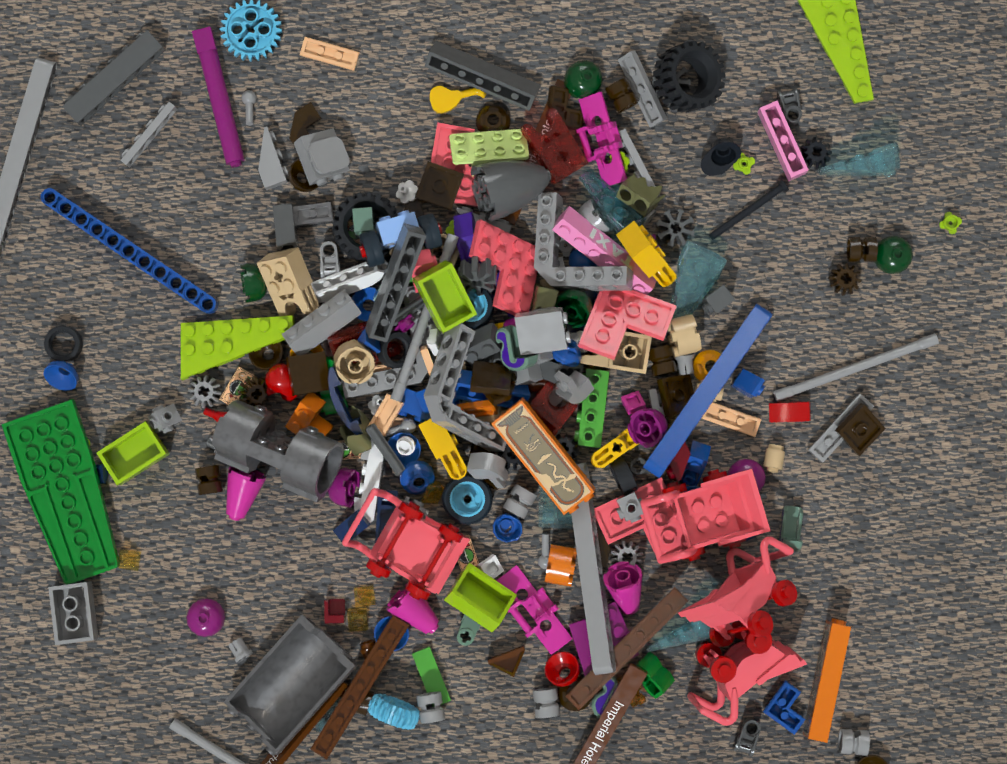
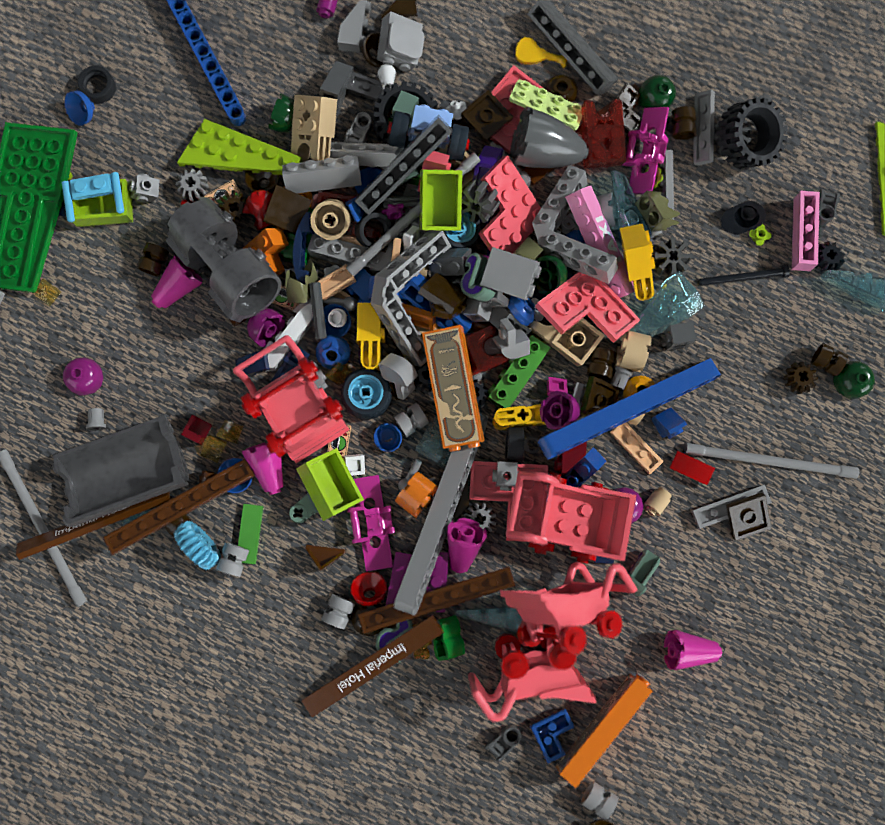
camera: 25 degrees right, 5 degrees down
none -> medium azure plate [61,172,124,222]
none -> white cone [378,64,396,90]
none -> dark pink cone [664,630,722,670]

